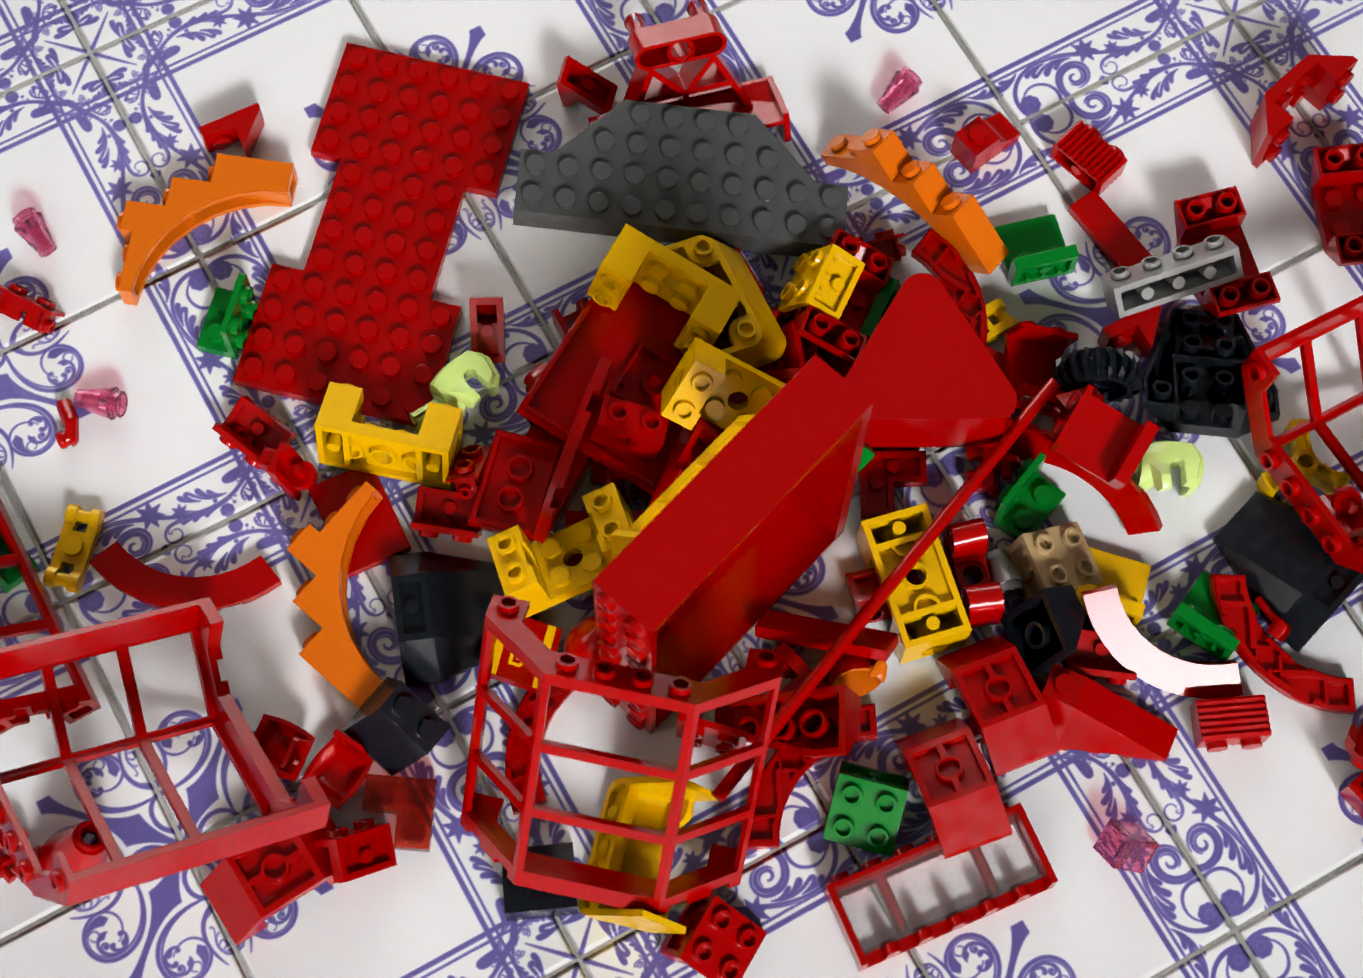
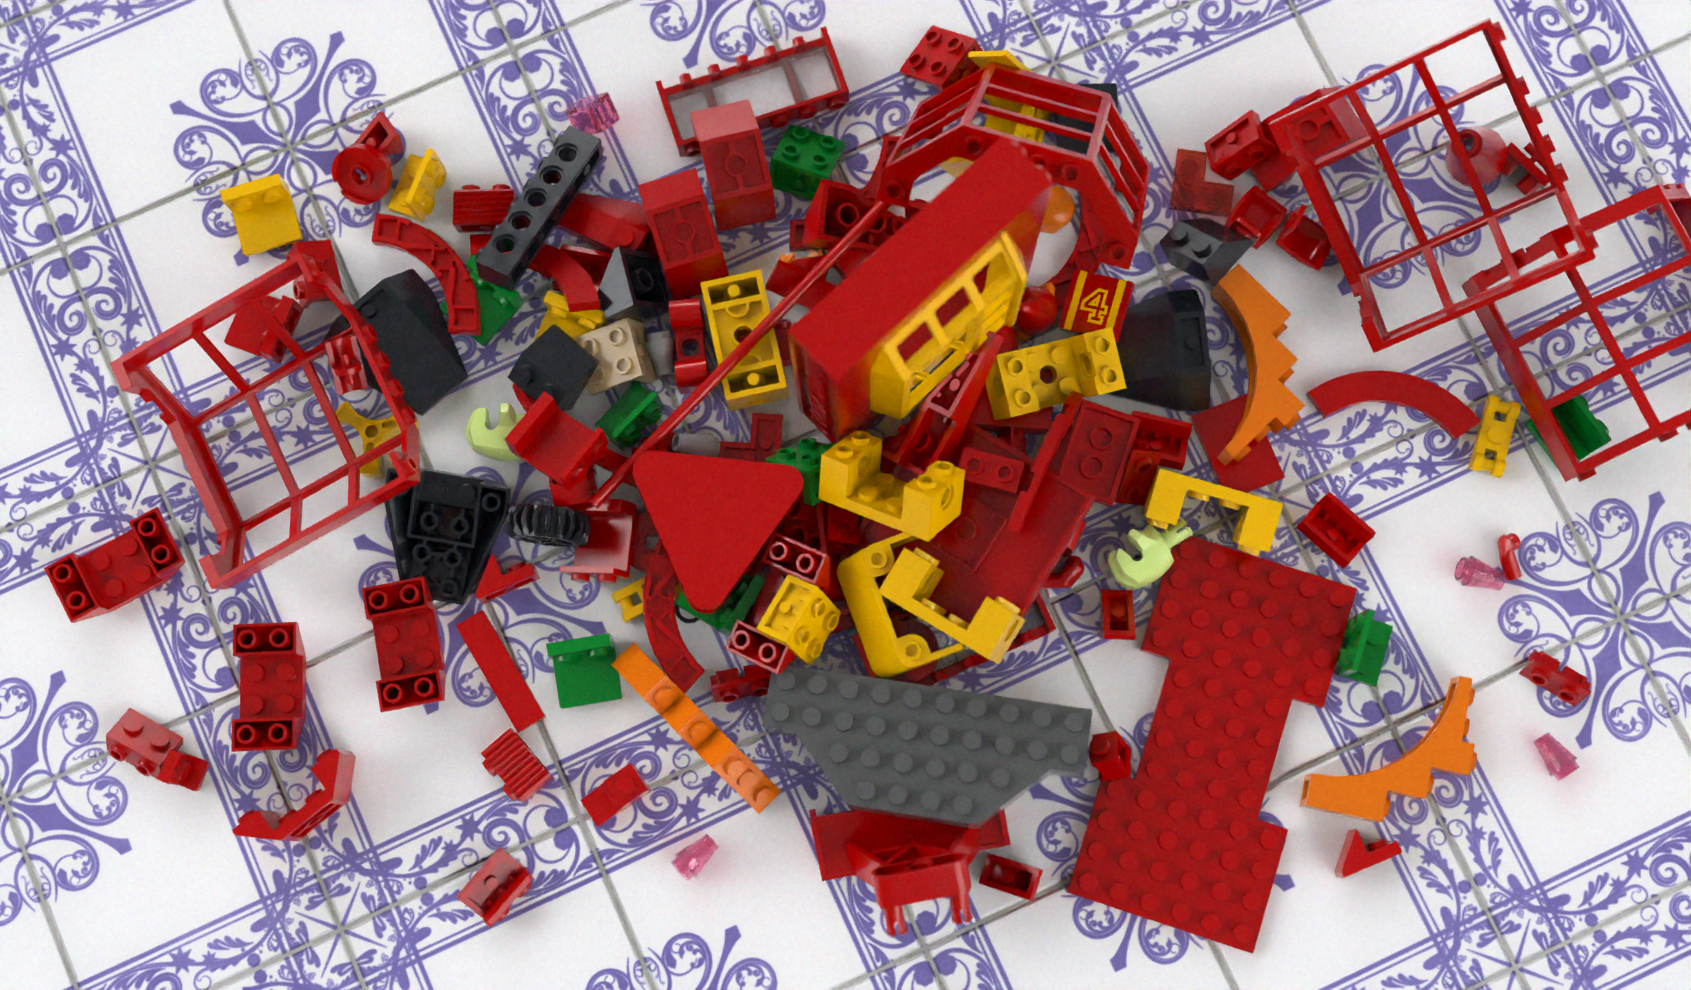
camera: 170 degrees left, 10 degrees up
red hips [257,442,318,501] -> none
light grey brick [1100,235,1244,319] -> none
red hand [1255,596,1291,642] -> none
none -> yellow bracket [388,148,447,223]
none -> bracket [457,846,533,927]
none -> black brick [475,125,603,292]
none -> black slope [507,324,600,412]
none -> light grey cone [672,433,720,457]
none -> orange hair [1040,185,1075,234]
none -> red brick [1089,731,1131,782]

